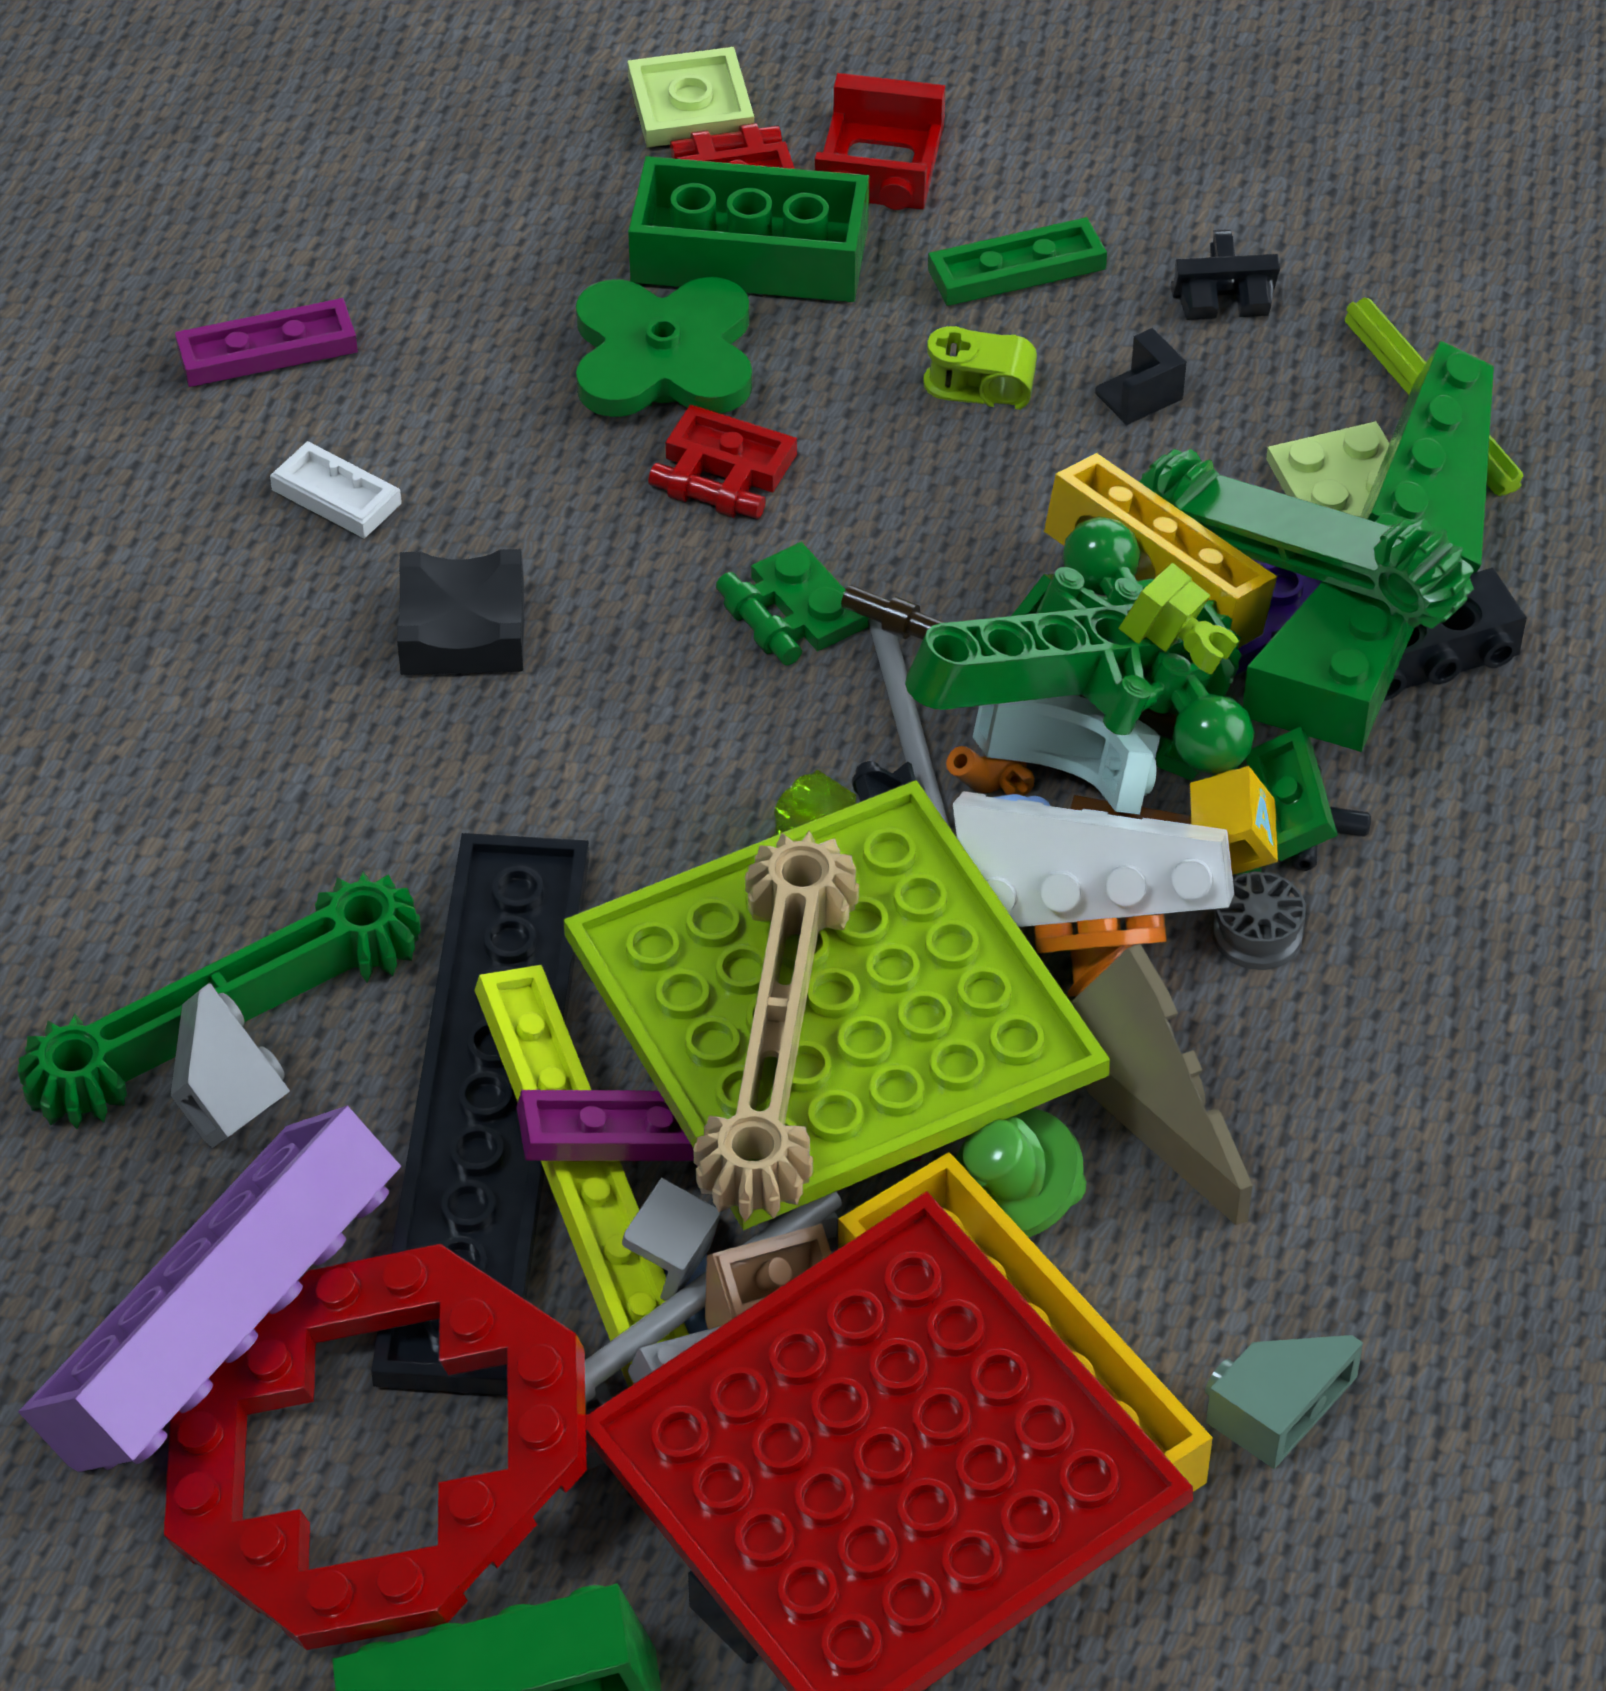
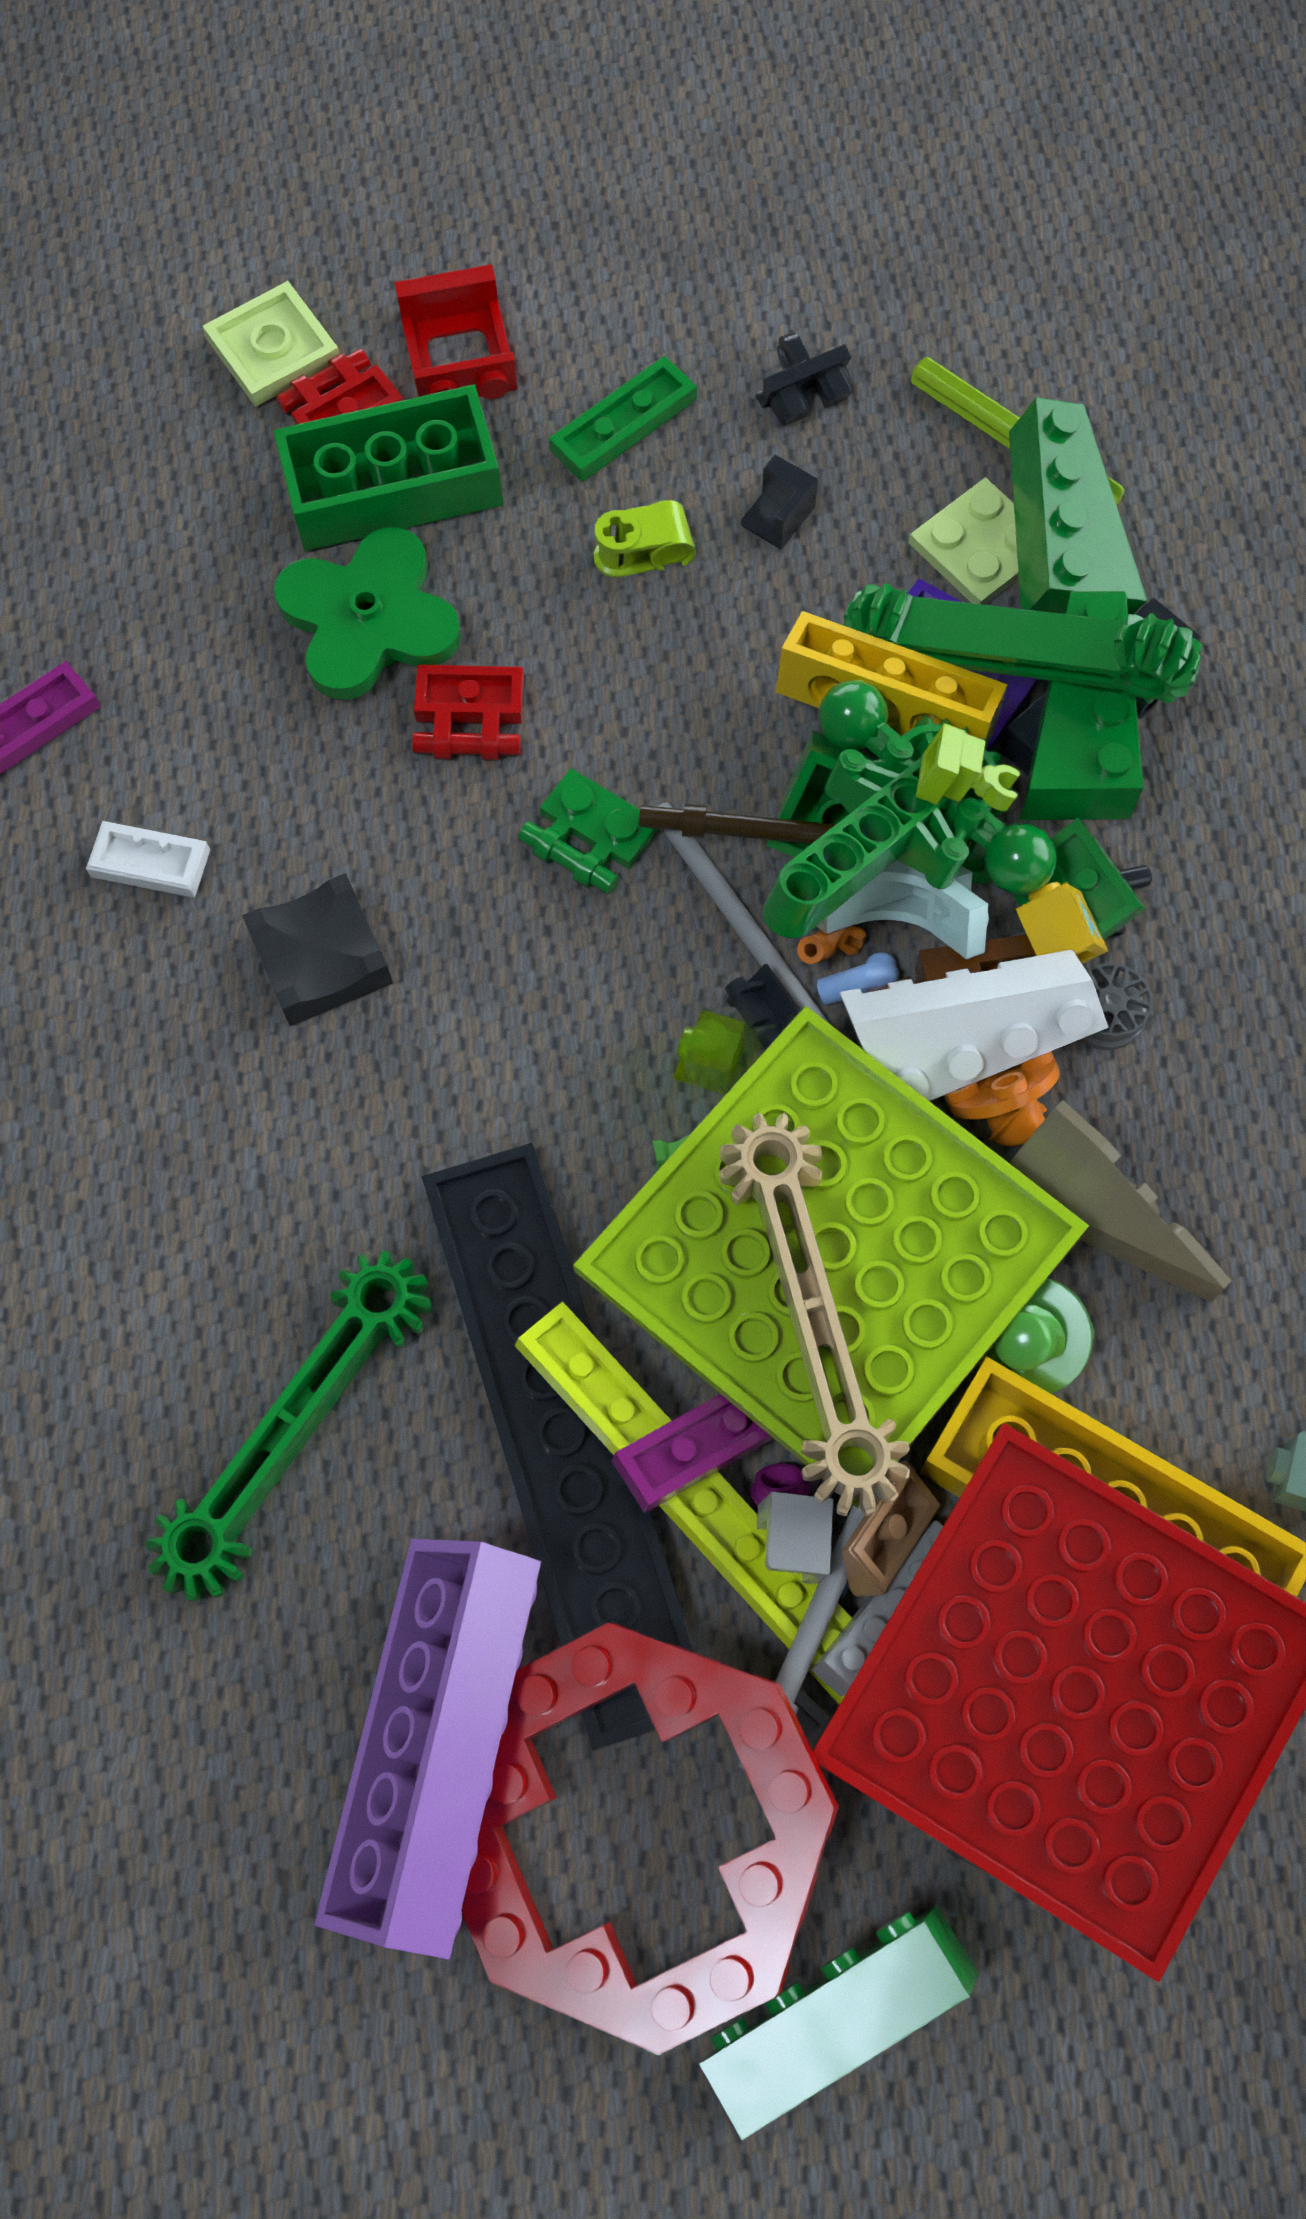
camera: 20 degrees left, 20 degrees up
light grey slope [171,983,290,1148] -> none

